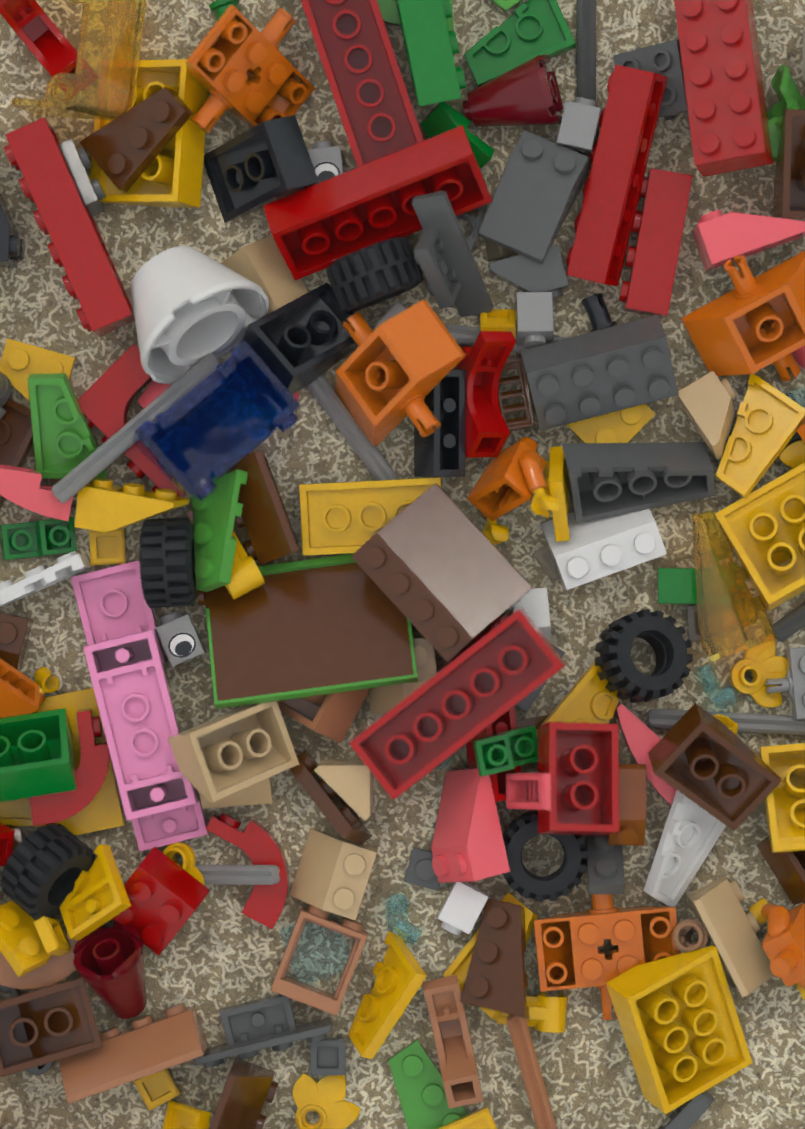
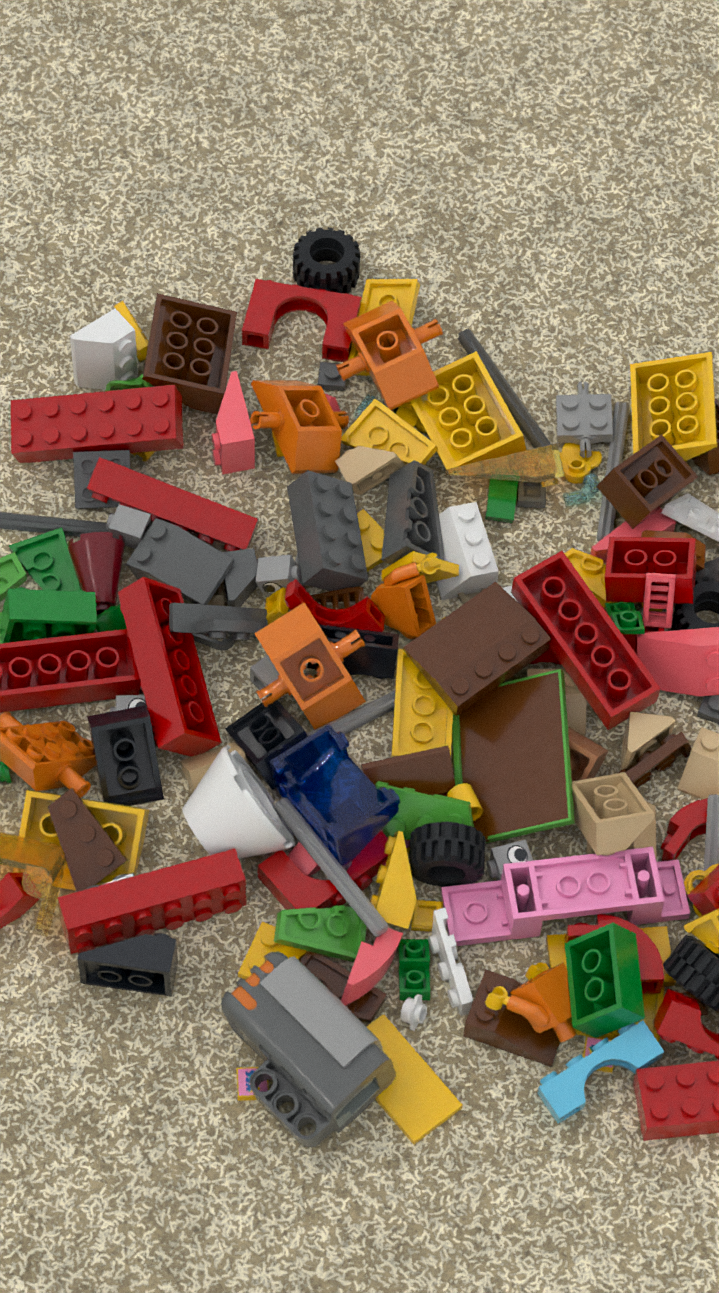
camera: 90 degrees left, 30 degrees down
black tyre [326,237,424,312] -> none
black pin [581,293,617,332] -> none
black tyre [594,609,693,703] -> none
red brick [619,168,693,318] -> none

